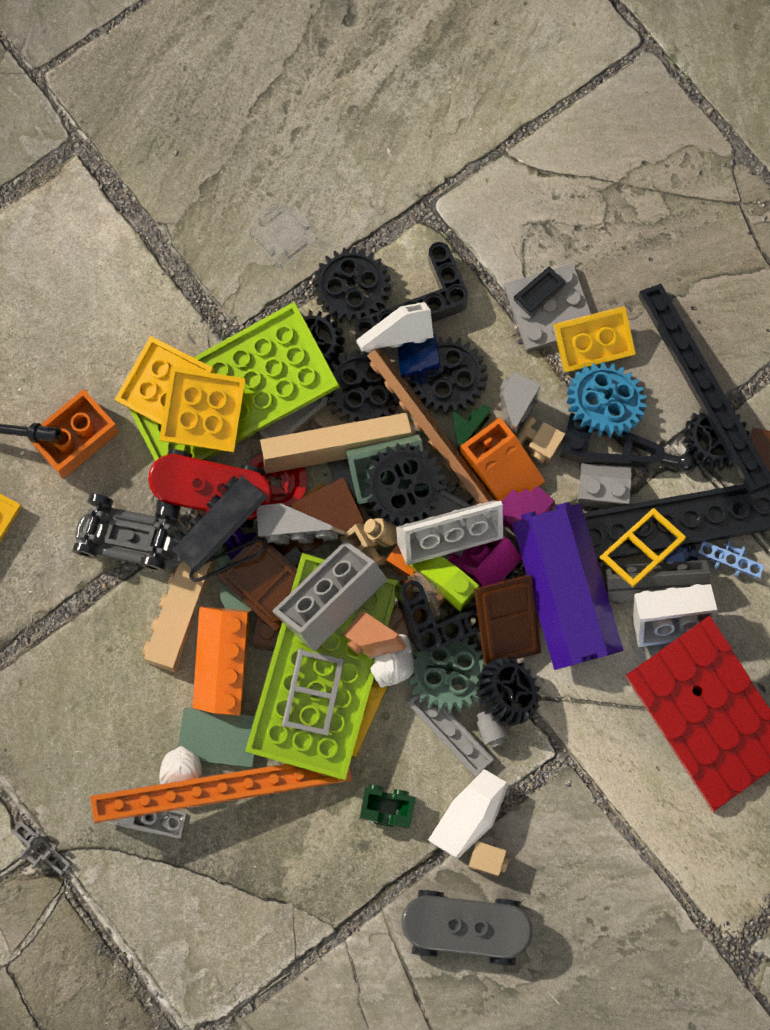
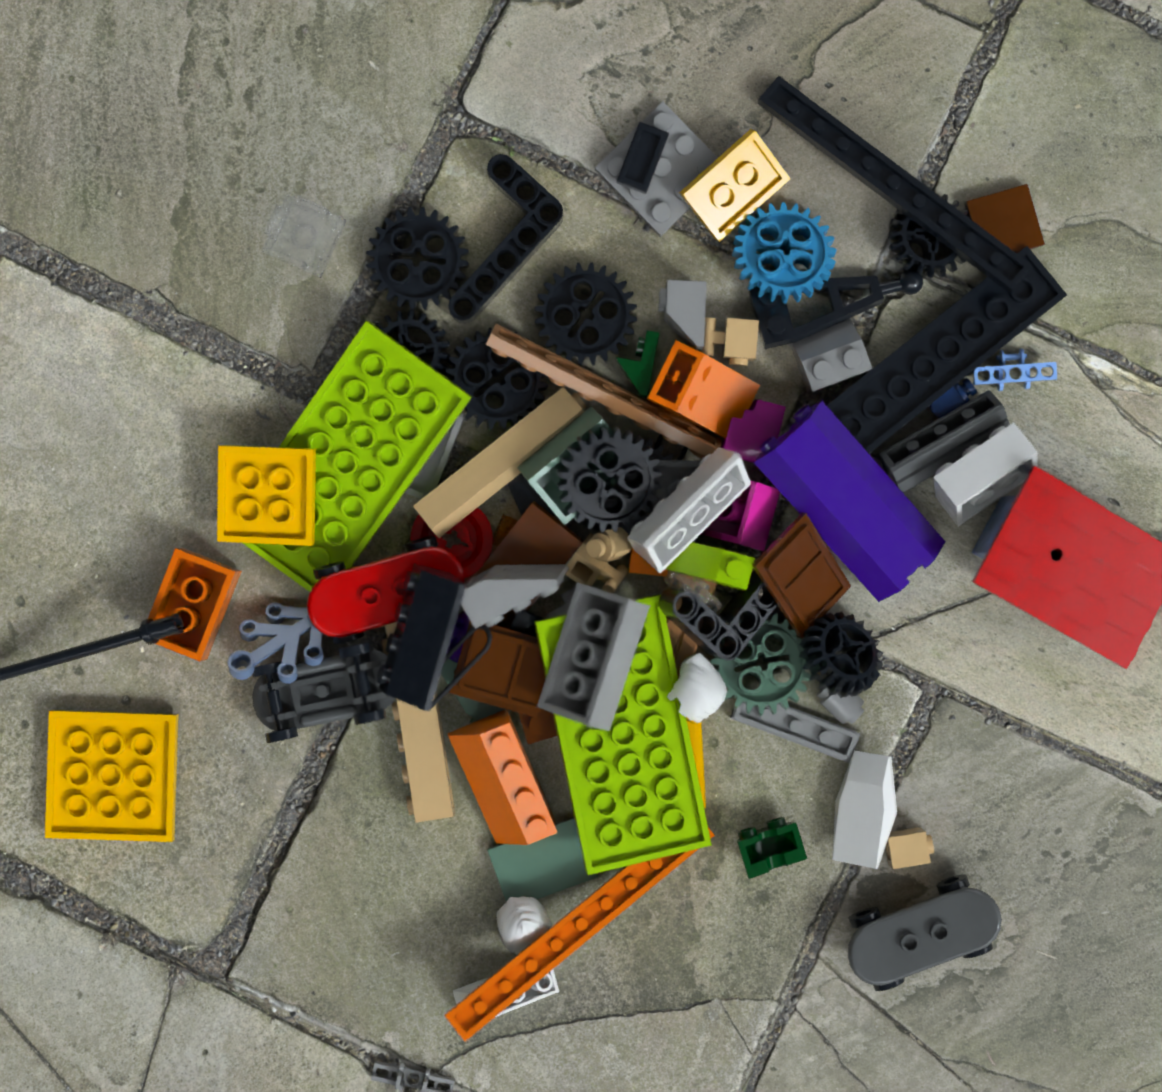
camera: 30 degrees left, 15 degrees up
yellow plate [159,366,246,453] -> none
light grey window [282,649,344,736] -> none
nougat slope [343,610,407,658] -> none
white slope [356,302,434,352] -> none
clear blue piece [397,334,441,378] -> none
yellow window [600,508,686,587] -> none
none -> sand blue plant [228,603,324,684]

